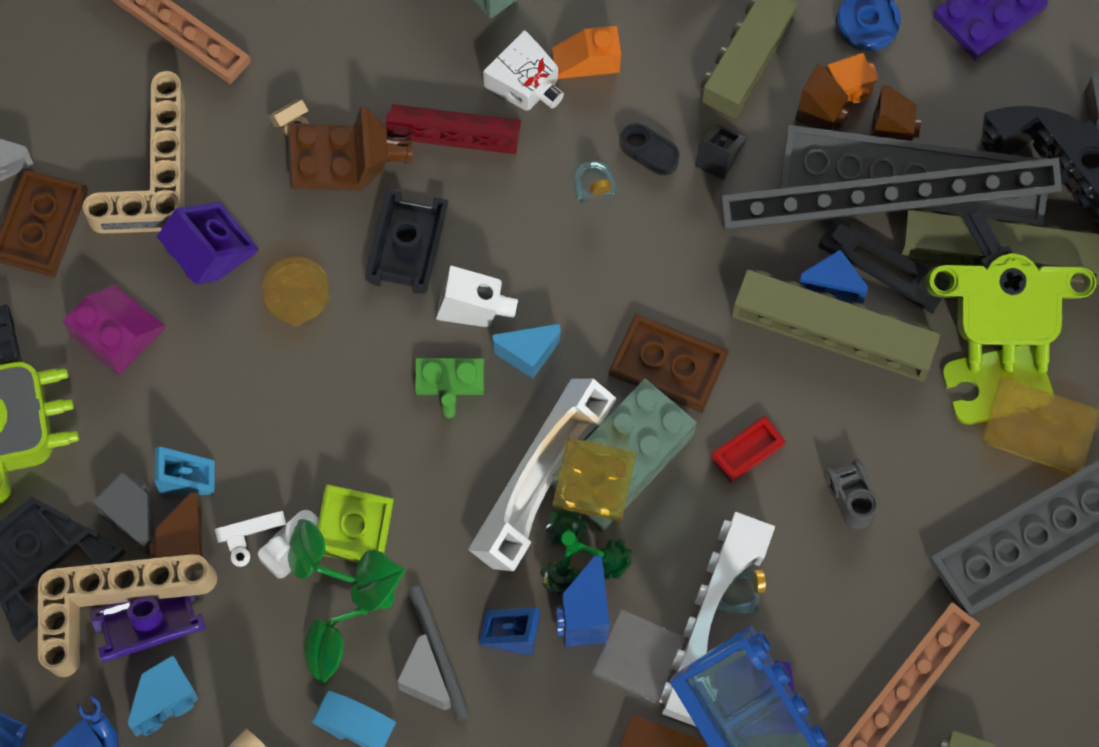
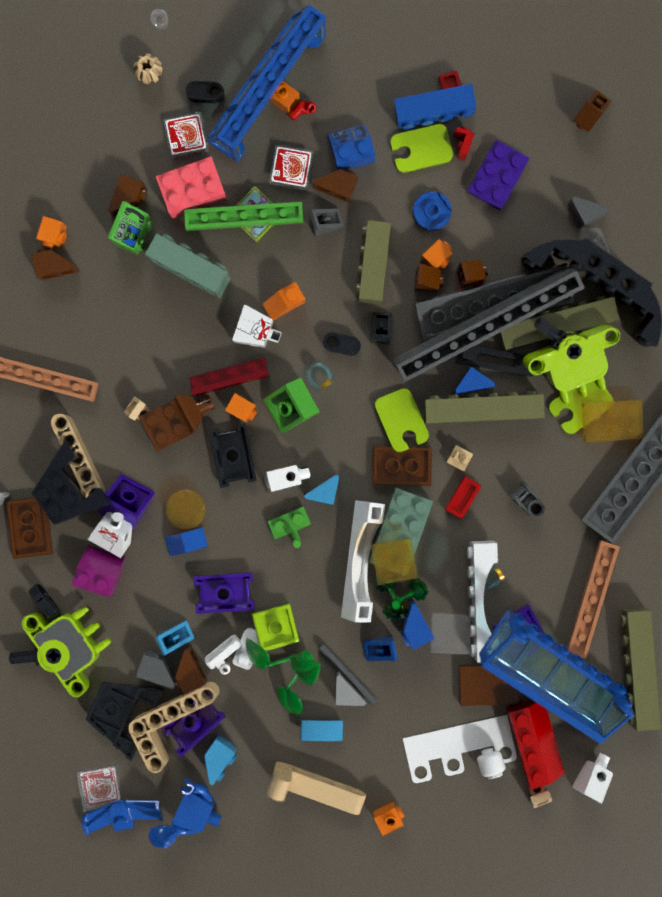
camera: 20 degrees left, 20 degrees up
none -> black wing [32,441,112,525]
none -> white torso [88,512,132,558]
none -> blue slope [165,527,208,556]
none -> dark purple piece [194,573,255,614]
none -> orange brick [225,394,258,423]
none -> bright green slope [263,378,320,434]
none -> lime piece [375,388,429,452]
none -> tan tile [446,445,473,471]

